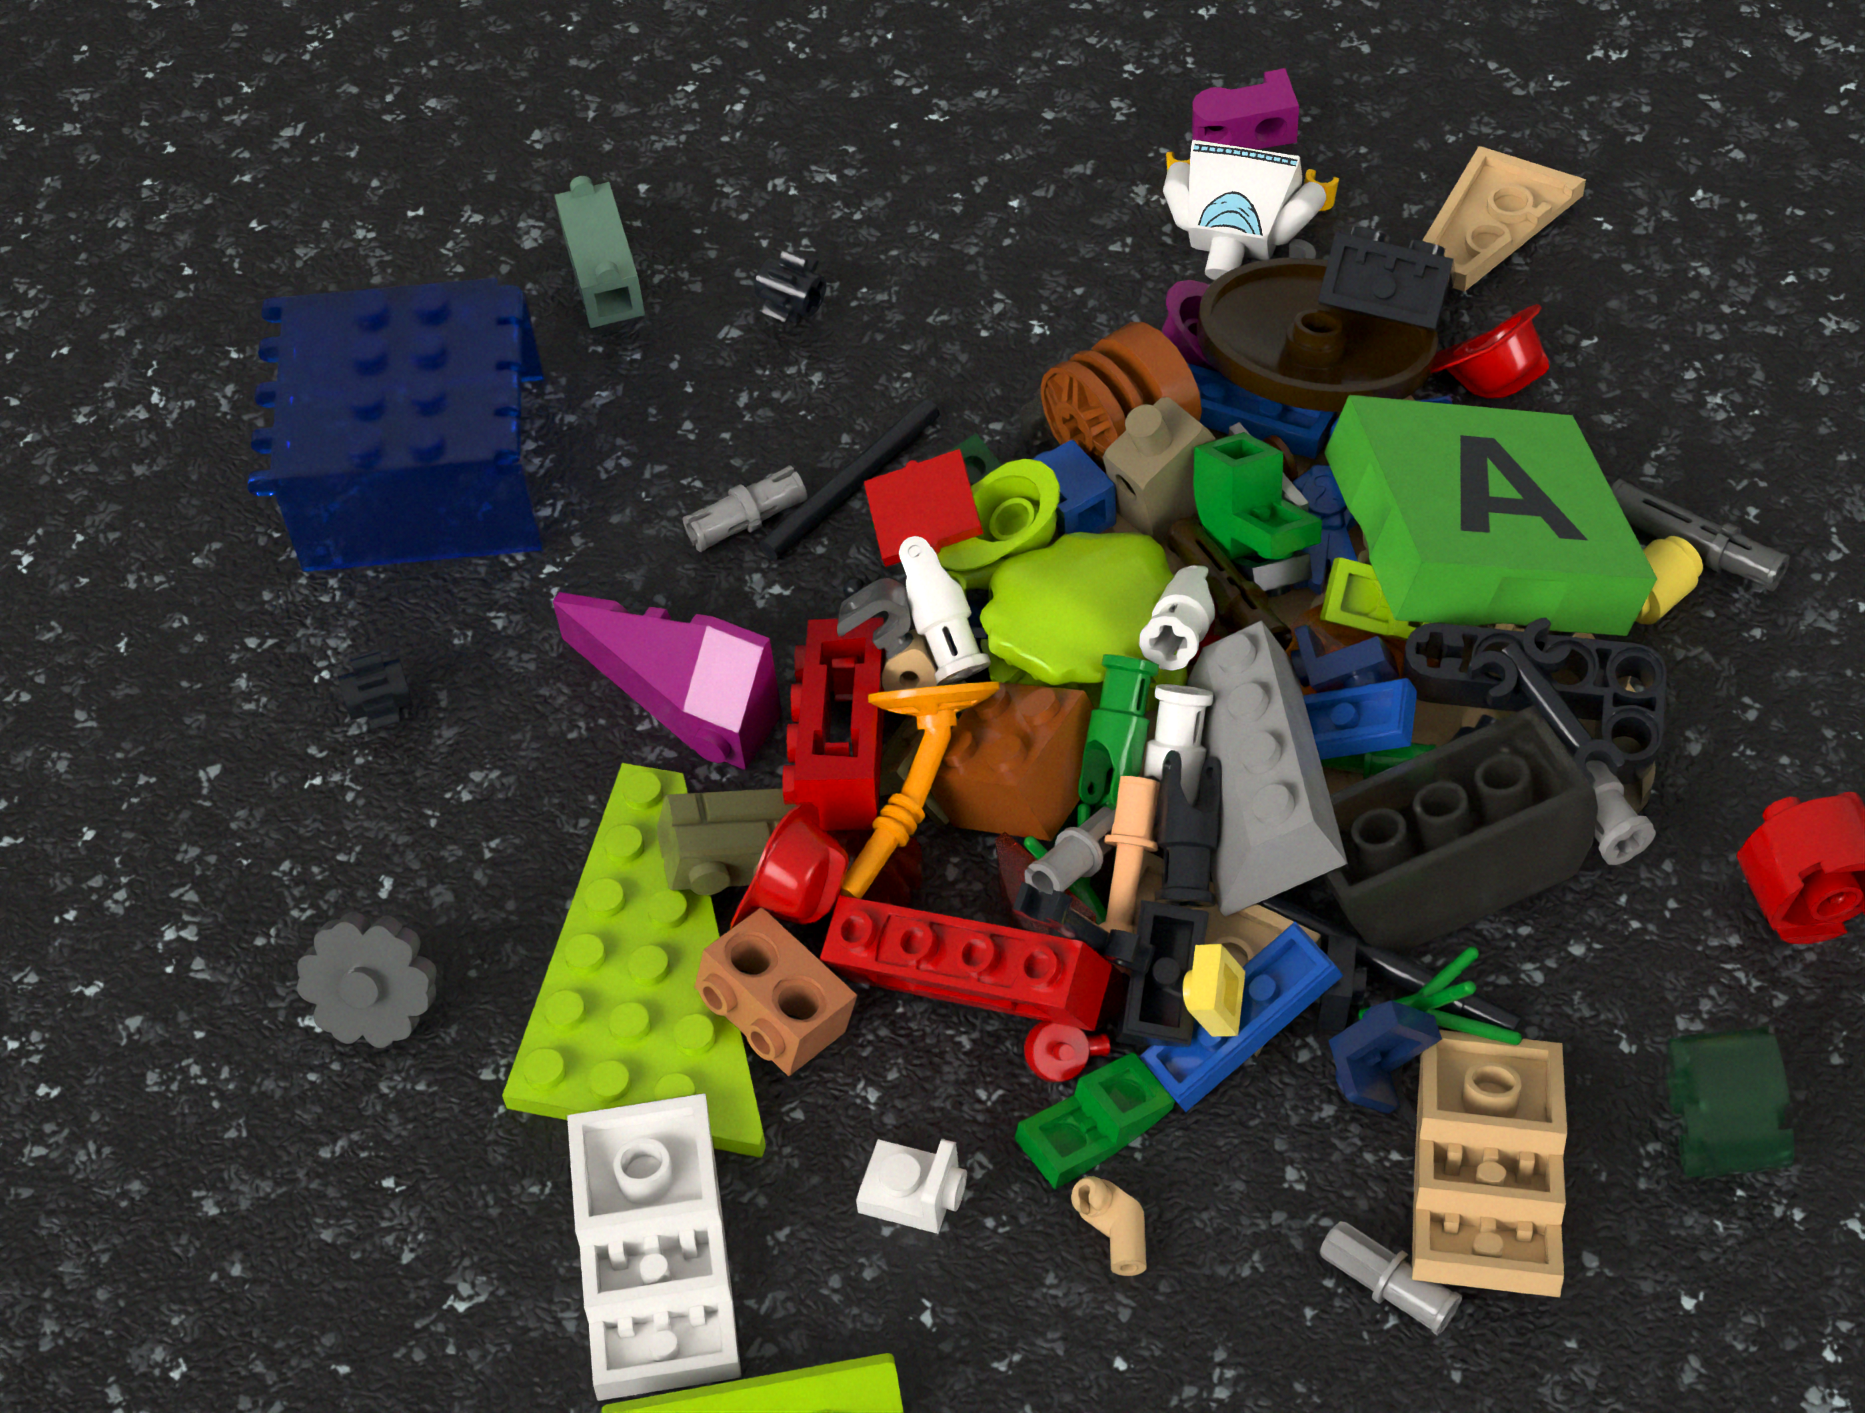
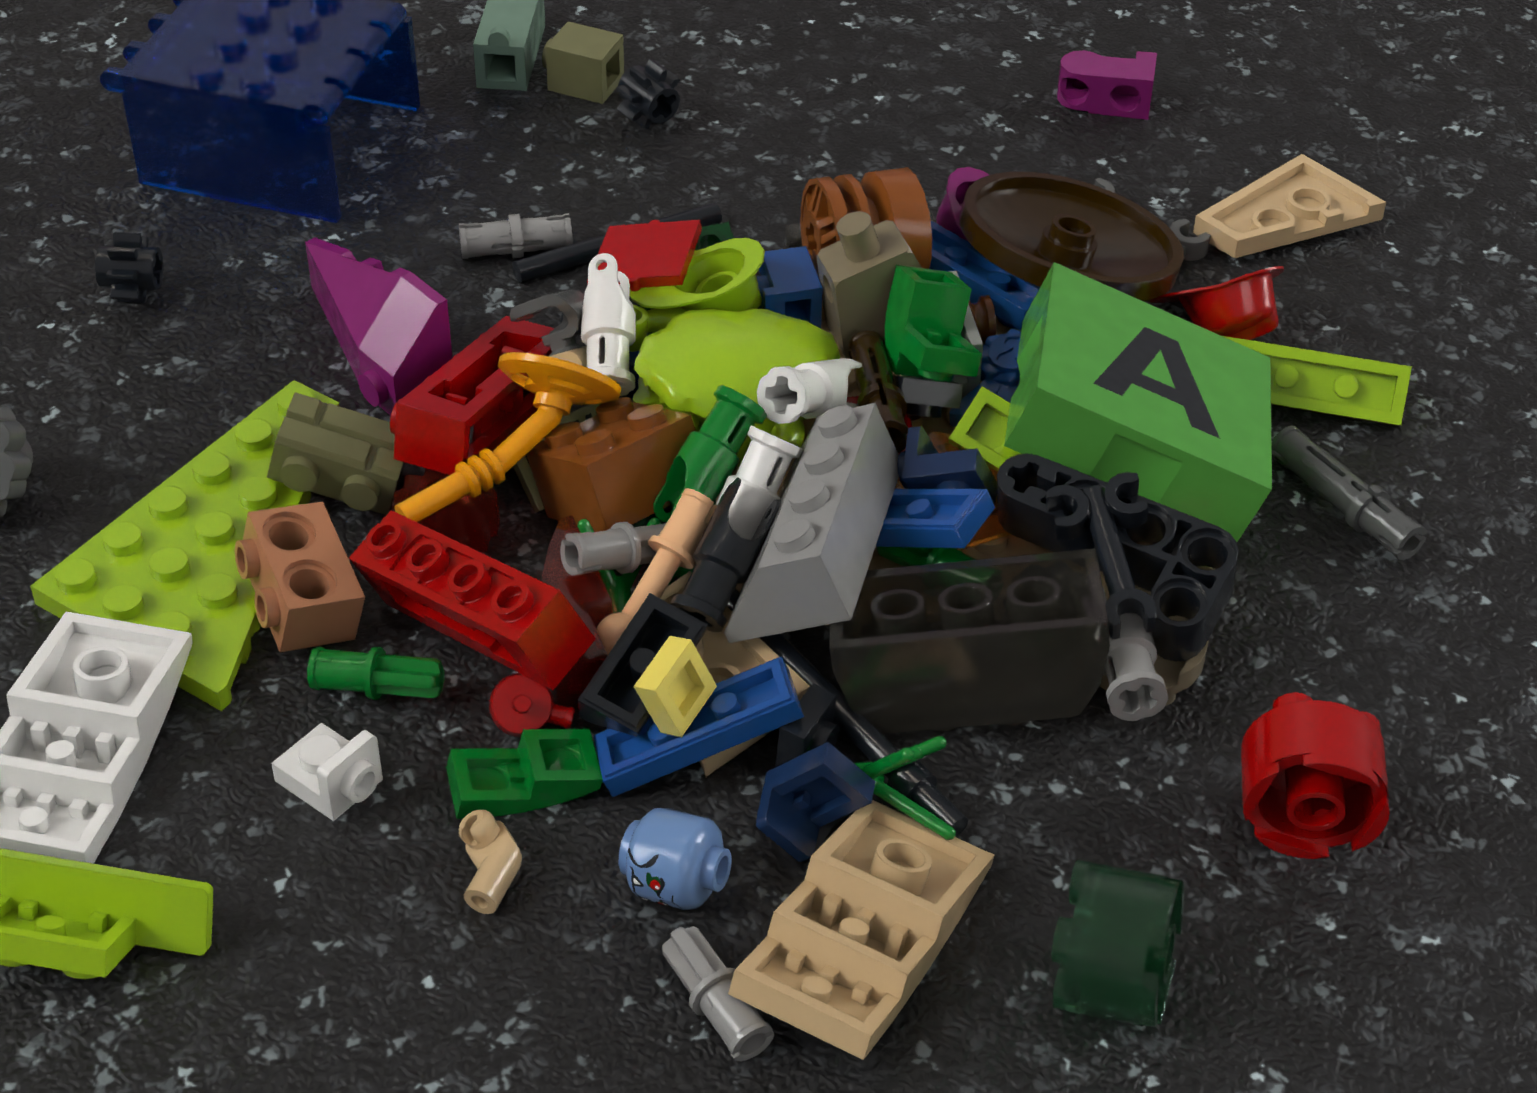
camera: 15 degrees right, 10 degrees down
red piece [730,802,849,930] -> none
black bar [1013,882,1156,973] -> none
white torso [1163,140,1339,280] -> none
black bracket [1318,227,1456,332] -> none
light yellow brick [1635,536,1703,625] -> none
none -> green axle [307,647,445,700]
none -> olive brick [542,21,624,104]
none -> medium blue head [618,808,732,910]
none -> lime fence [1223,336,1412,426]

